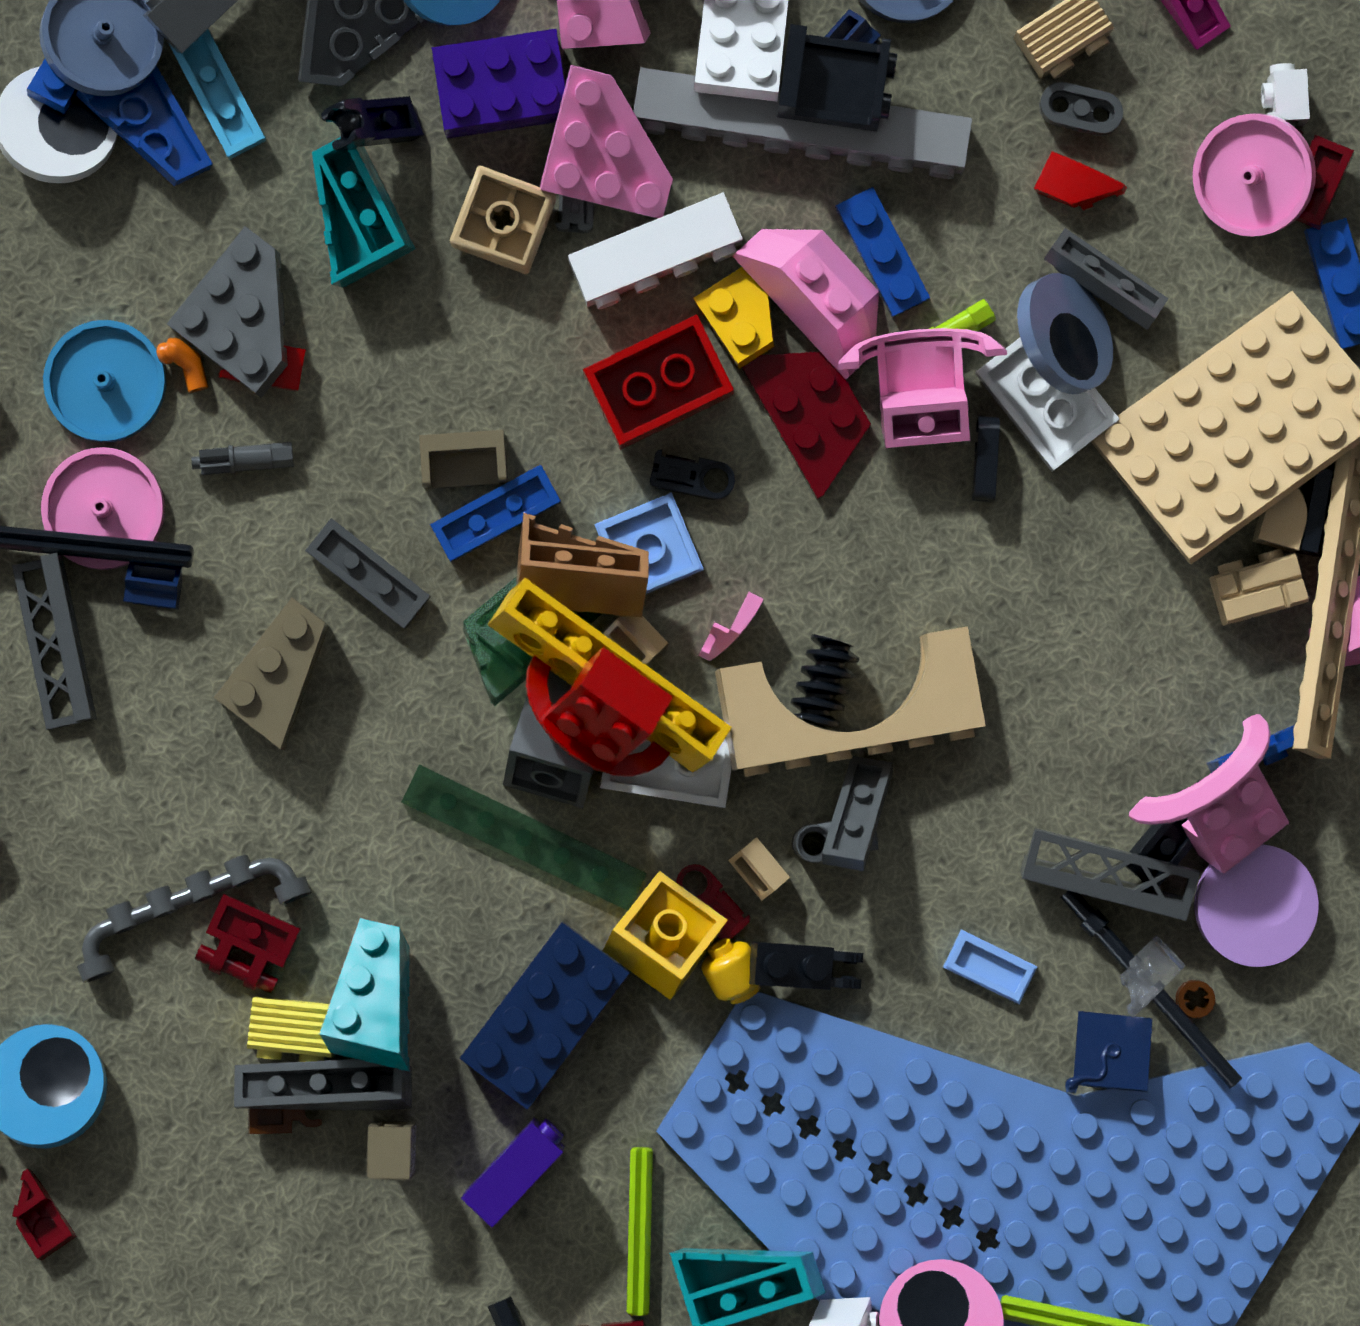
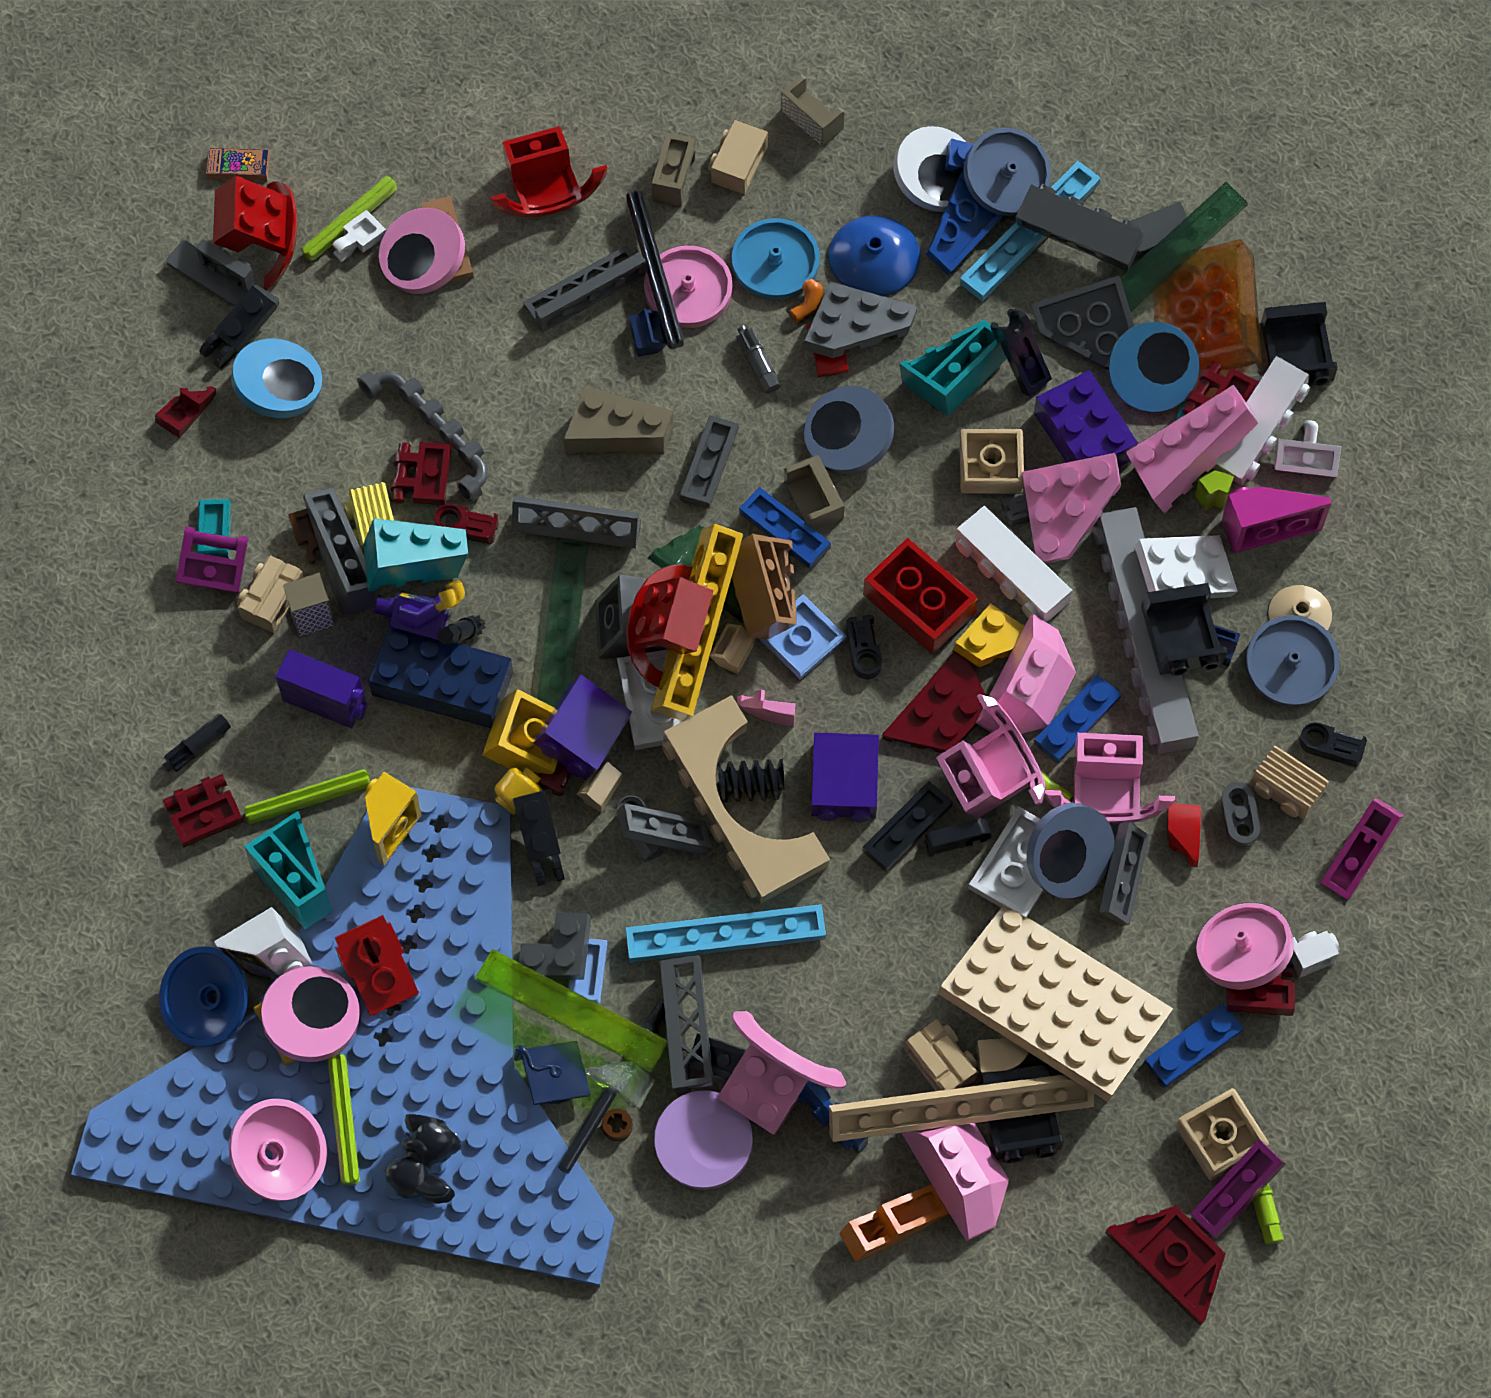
camera: 75 degrees right, 20 degrees down
none -> magenta plate [176,526,249,593]
none -> teal tile [196,499,231,559]
none -> tan brick [237,555,304,633]
none -> red piece [334,915,419,1016]
none -> yellow slope [365,772,422,866]
none -> dark purple torso [374,580,465,640]
none -> black animal [385,1114,462,1204]
none -> dark red piece [434,504,499,544]
none -> black piece [437,615,486,645]
none -> clear neon green plate [476,949,667,1072]
none -> dark grey fence [512,496,641,549]
none -> dark grey plate [517,913,592,980]
none -> dark purple brick [533,674,632,780]
none -> medium azure plate [626,904,826,963]
none -> sand blue piece [804,386,894,475]
none -> dark purple brick [811,732,879,822]
none -> blue dish [829,215,920,296]
none -> black plate [862,781,953,872]
none -> bright pink piece [1045,733,1175,824]

